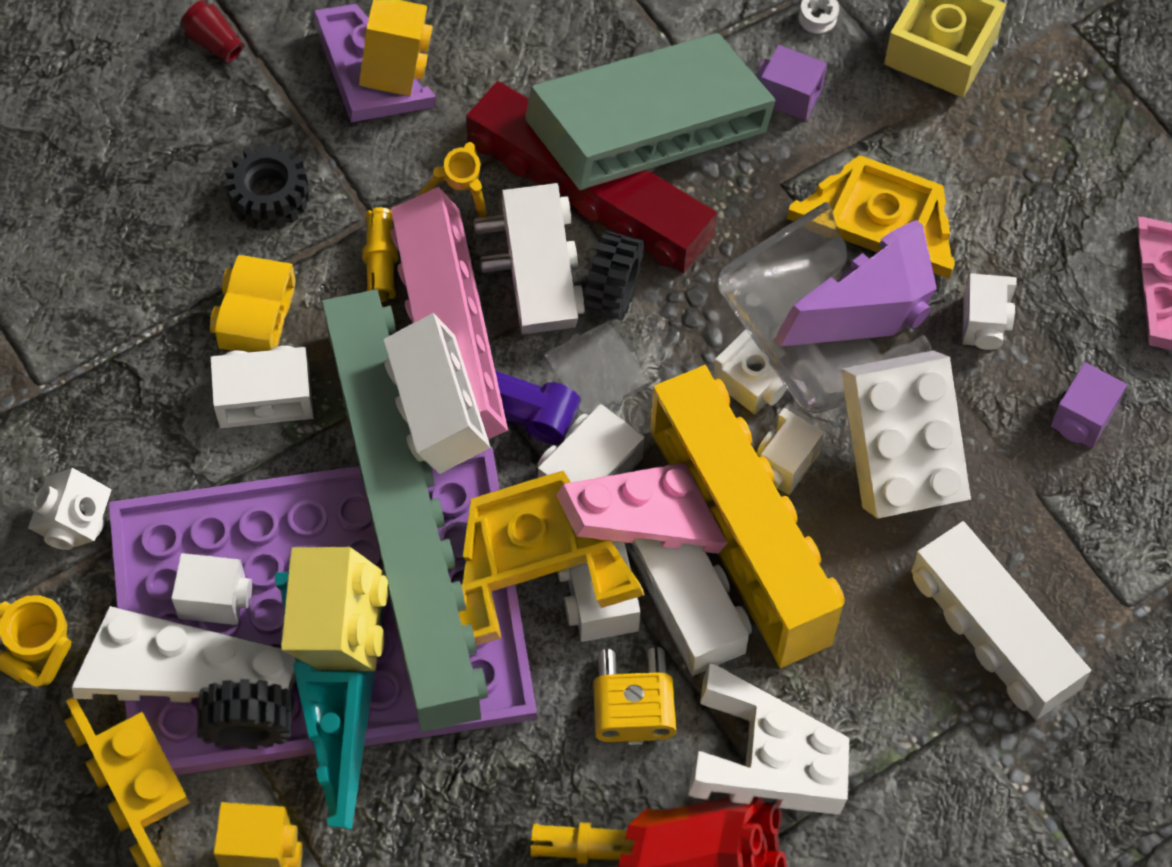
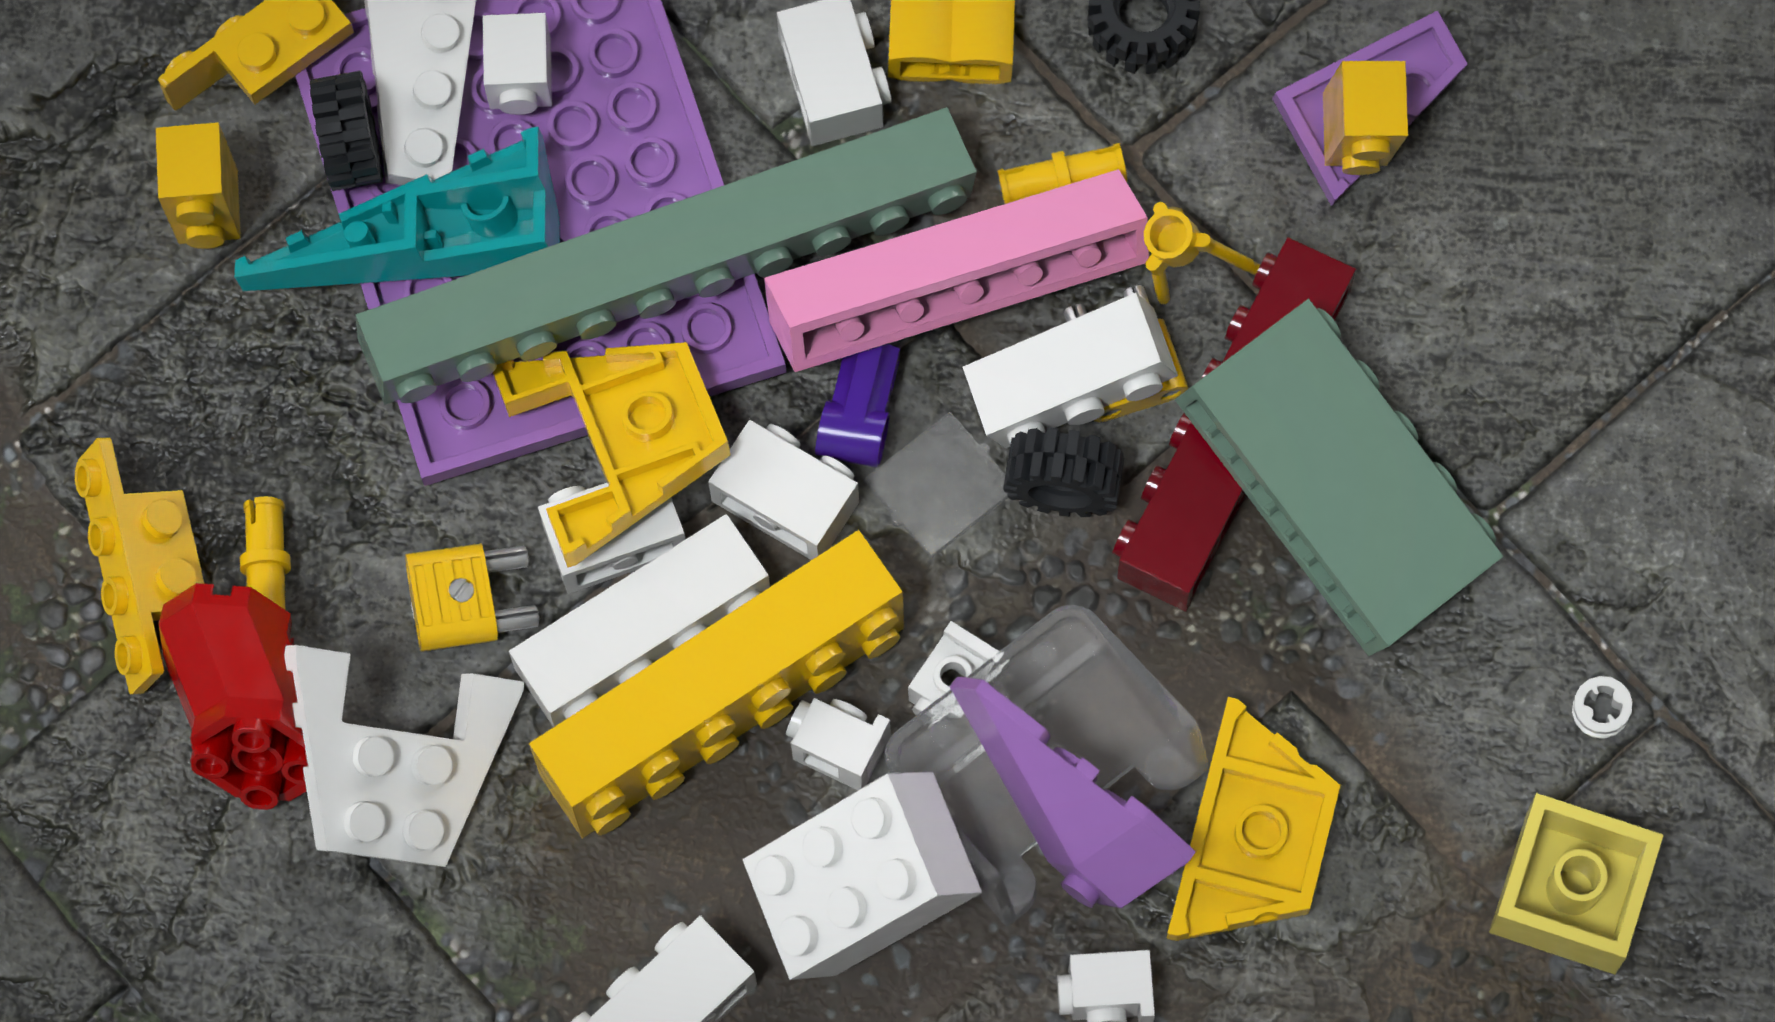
camera: 85 degrees right, 10 degrees up
light yellow brick [281,547,389,671] -> none
white brick [383,313,491,474] -> none
bright pink wing [556,463,727,554] -> none
medium lavender brick [756,45,827,121] -> none

